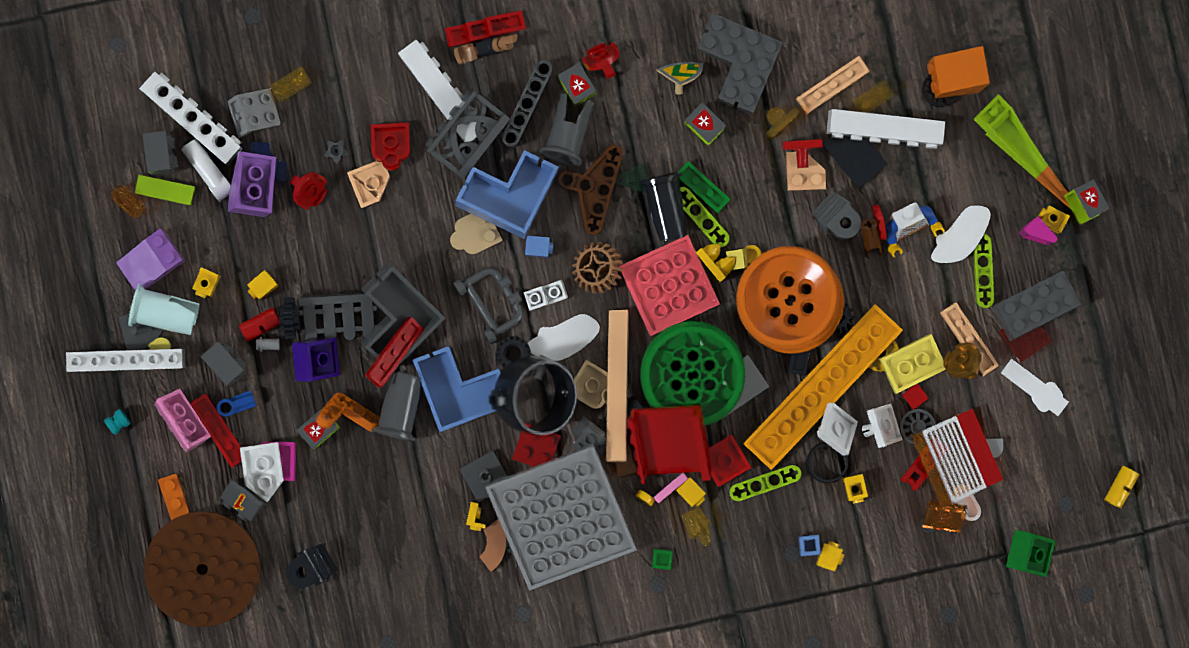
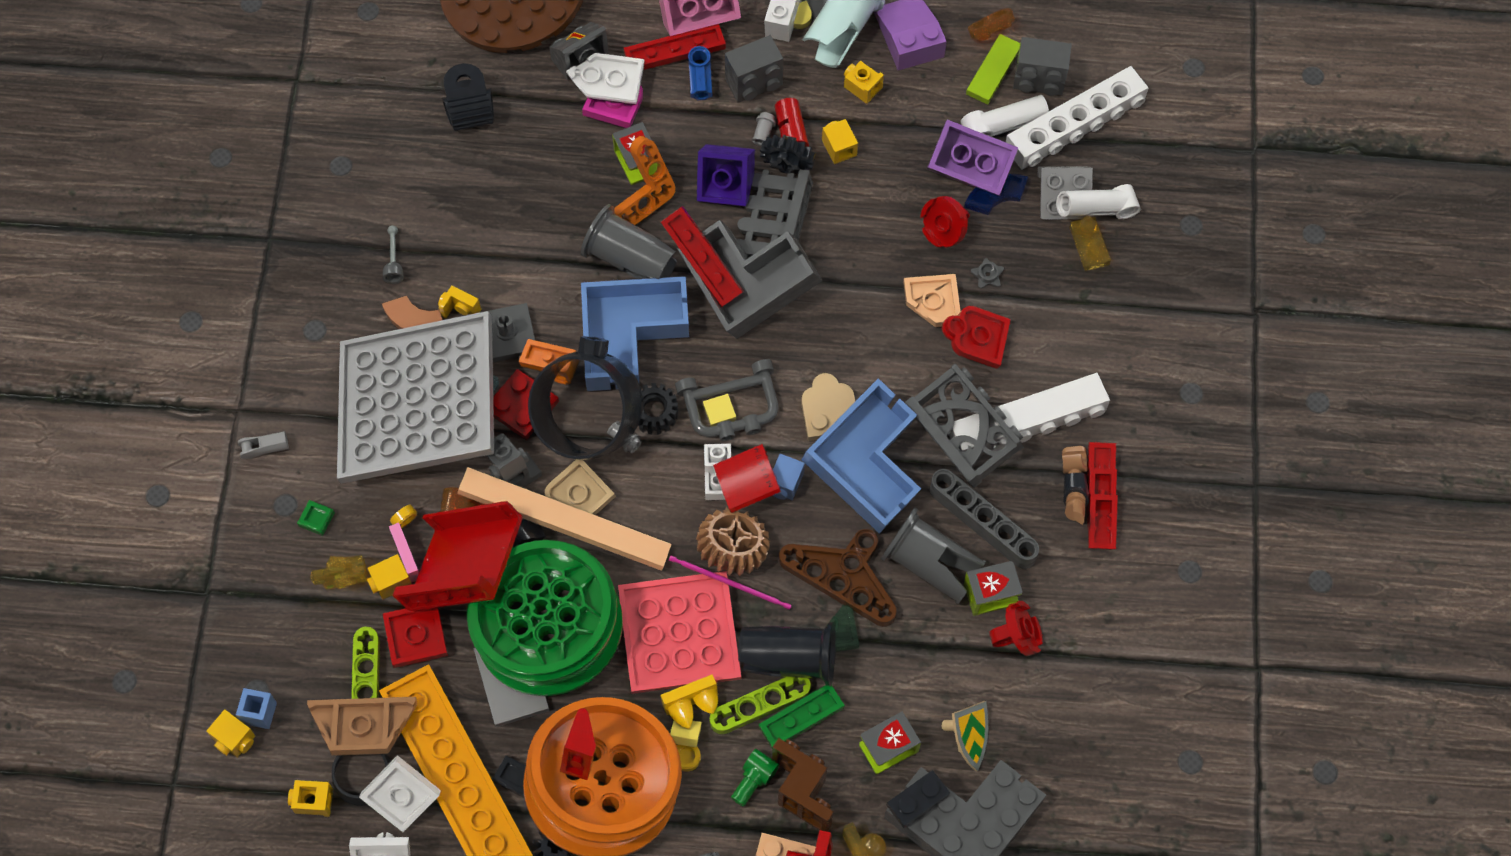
camera: 105 degrees right, 20 degrees down
white sticker [528,314,600,361] -> none
none -> light grey bar [238,431,289,459]
none -> medium nougat wing [307,697,417,756]
none -> dark grey hinge [383,225,404,284]
none -> orange plate [518,339,580,385]
none -> red tile [560,708,596,780]
none -> dark pink piece [669,556,791,610]
none -> light yellow tile [703,394,736,427]
none -> red slope [713,444,781,513]
none -> green pin [731,749,780,807]
none -> reddish brown bracket [772,738,834,832]
none -> black plate [886,770,950,828]
none -> white piece [1056,184,1141,219]

